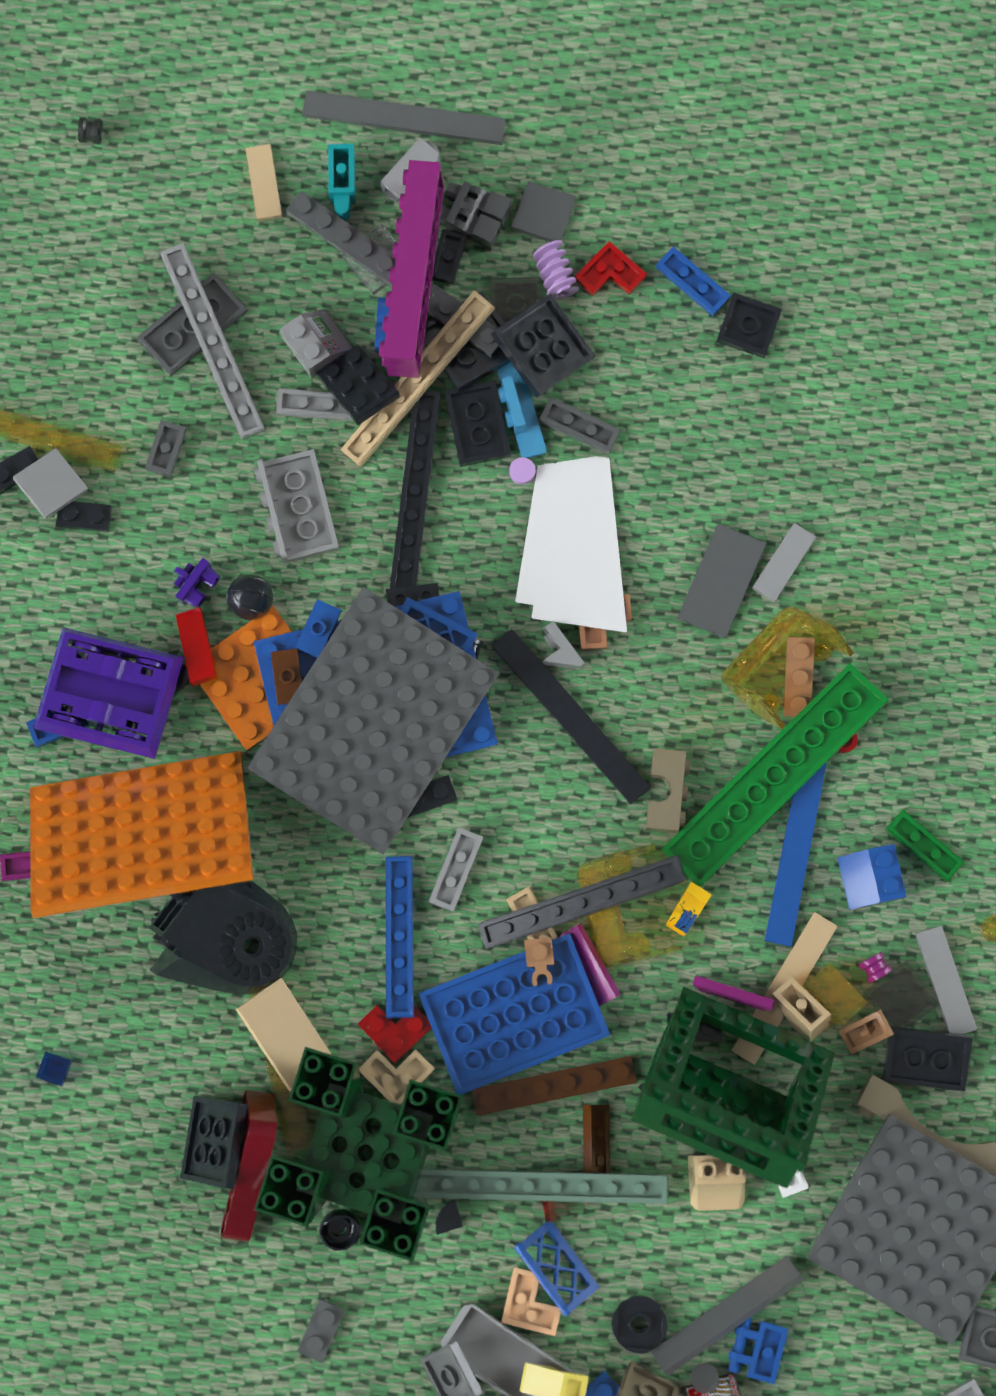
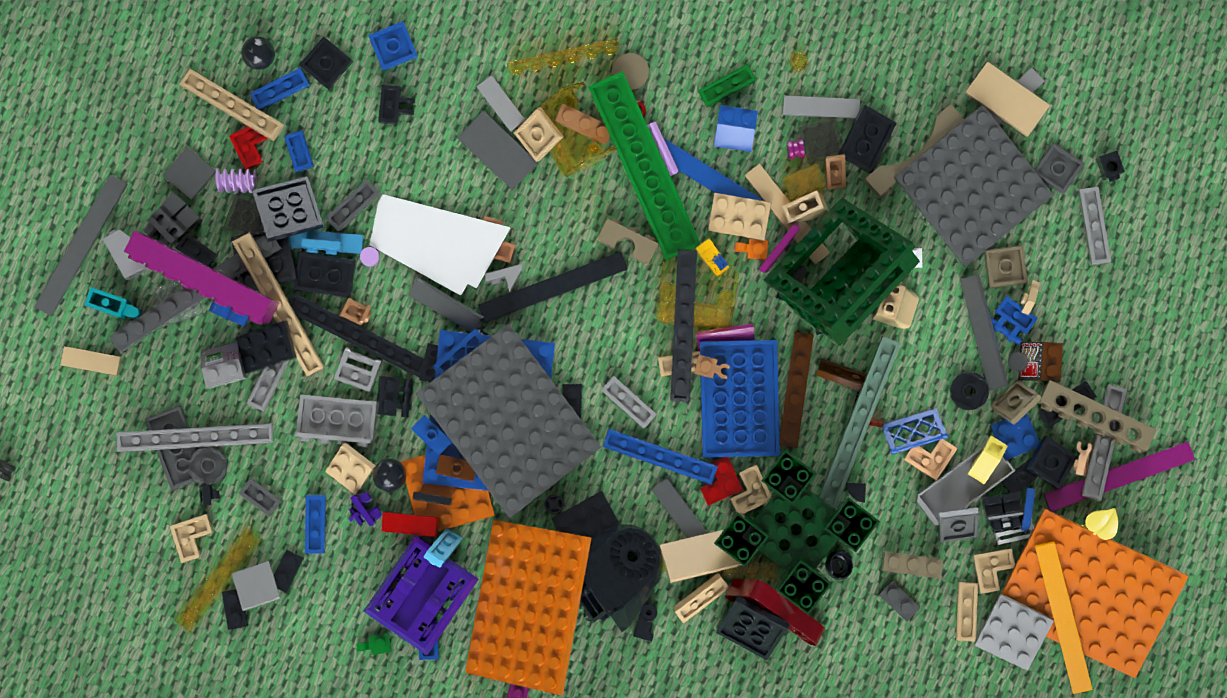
camera: 65 degrees left, 5 degrees up
none -> tan plate [170,514,214,563]
none -> tan tile [180,69,284,141]
none -> dark grey tile [188,447,227,485]
none -> black tile [199,485,220,506]
none -> black piece [241,36,275,70]
none -> blue plate [284,130,314,173]
none -> blue plate [305,495,326,553]
none -> tan plate [325,443,375,495]
none -> light grey plate [334,347,383,392]
none -> medium nougat bracket [339,298,371,326]
none -> green plate [356,633,391,655]
none -> blue plate [368,21,418,71]
none -> black plate [375,376,414,418]
none -> black hinge [378,85,415,125]
none -> dark grey tile [408,278,483,332]
none -> black tile [413,492,454,506]
none -> medium azure plate [424,529,463,568]
none -> clear yellow plate [507,38,620,75]
none -> tan tile [514,108,564,162]
none -> black wheel [544,495,564,514]
none -> black plate [551,491,620,539]
none -> dark tan tile [611,53,649,91]
none -> black leg [633,604,657,642]
none -> lavender axle [647,122,678,176]
none -> dark grey tile [651,478,708,538]
none -> tan plate [672,573,729,623]
none -> tan plate [708,193,771,240]
none -> orange plate [734,239,768,260]
none -> dark tan arch [880,551,943,579]
none -> dark tan tile [984,245,1028,288]
none -> tan plate [1020,280,1040,315]

